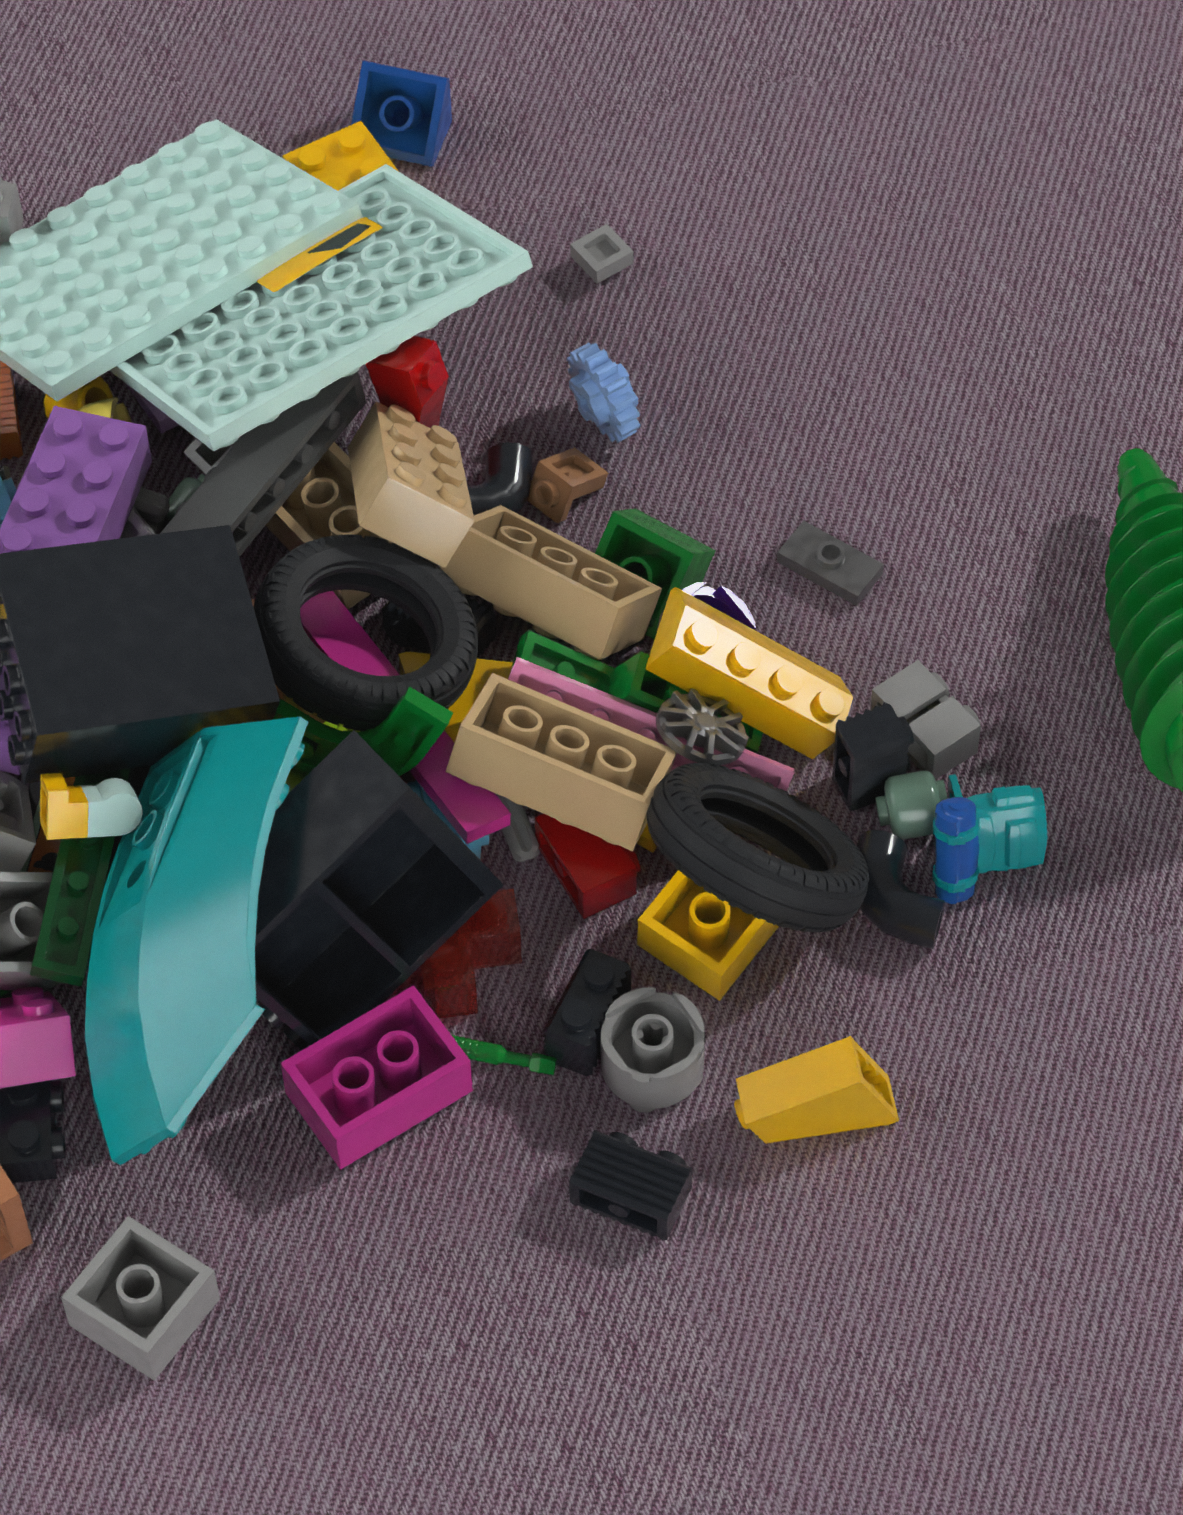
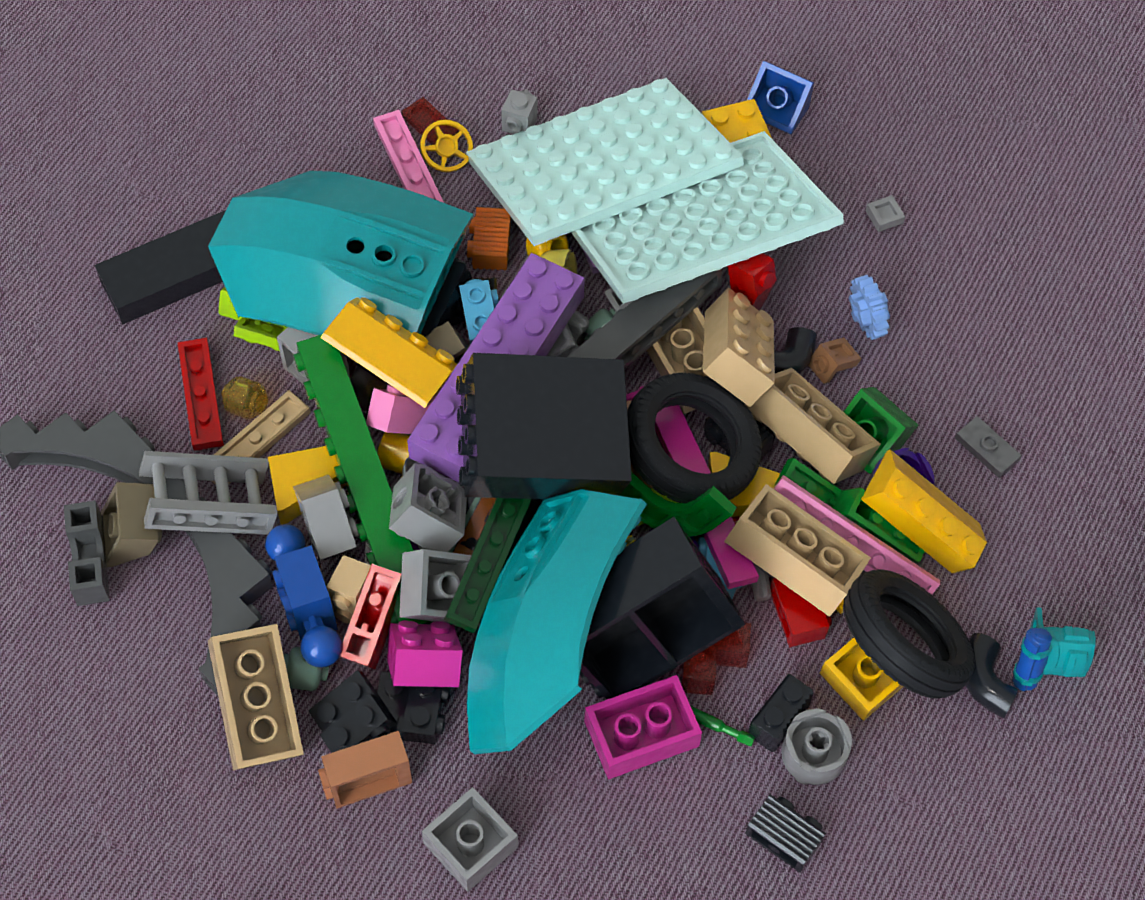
camera: 10 degrees right, 5 degrees up
leg [40,773,143,840] -> none
yellow sticker [257,217,383,292] -> none
flat silver wheel [656,689,749,765] -> none
yellow slope [734,1036,899,1144] -> none
black brick [832,702,914,811] -> none
light grey piece [870,660,981,780] -> none
sand green head [875,770,948,840] -> none

